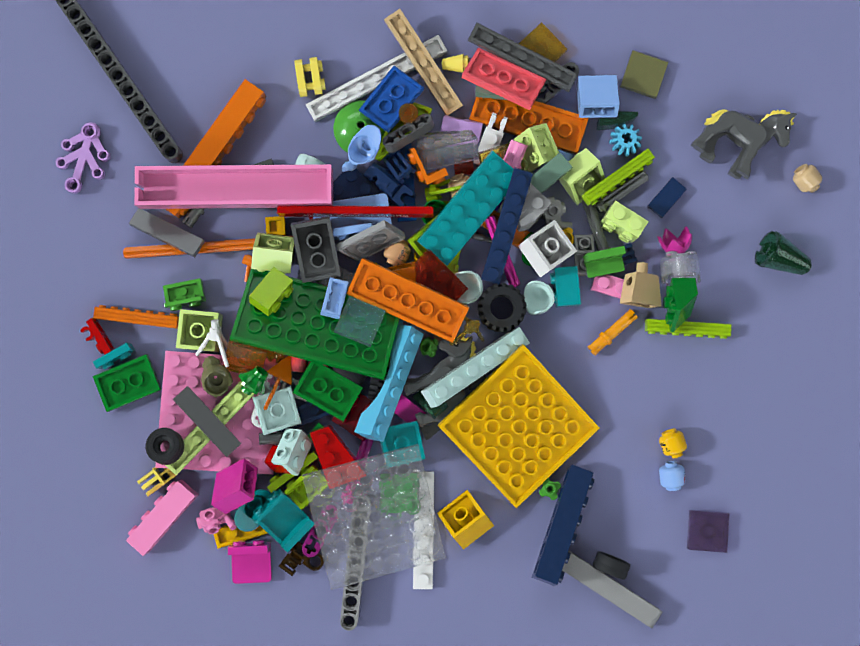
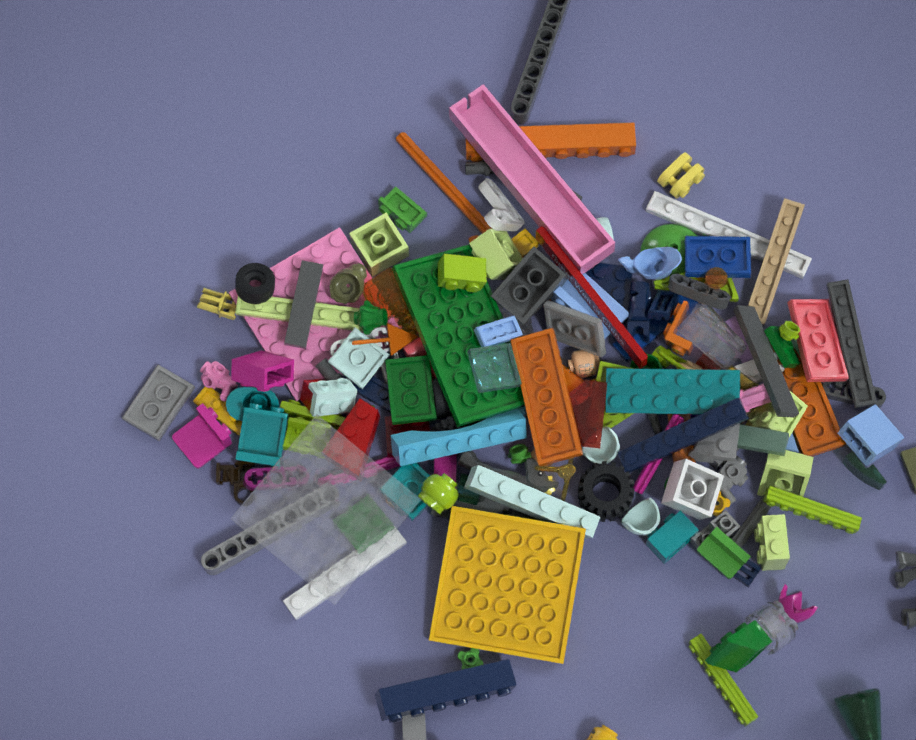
camera: 55 degrees right, 15 degrees down
lavender plant [55,122,110,194] -> none
red plate [80,318,115,355] -> none
green plate [92,354,162,412] -> none
orange piece [93,305,179,329] -> none
teal plate [93,343,135,370] -> none
bright pink brick [126,479,199,556] -> none
dark grey tile [129,208,205,258] -> none
white plant [195,319,235,367] -> none
yellow slope [437,490,494,550] -> none
light yellow cone [442,54,469,73] -> none
clear yellow plate [519,22,567,62] -> none
light orange pin [587,309,638,356] -> none
bright pink plate [590,274,624,299] -> none
dark grey axle [595,171,648,213] -> none
medium azure gear [609,124,642,157] -> none
tan torso [620,262,661,308] -> none
dark blue tile [647,177,687,218] -> none
none -> light grey tile [122,365,195,441]
none -> lime piece [418,473,458,514]
none -> white beam [478,178,525,231]
none -> dark grey tile [733,305,799,418]
none -> green plate [764,326,801,368]
none -> lime plate [779,321,800,341]

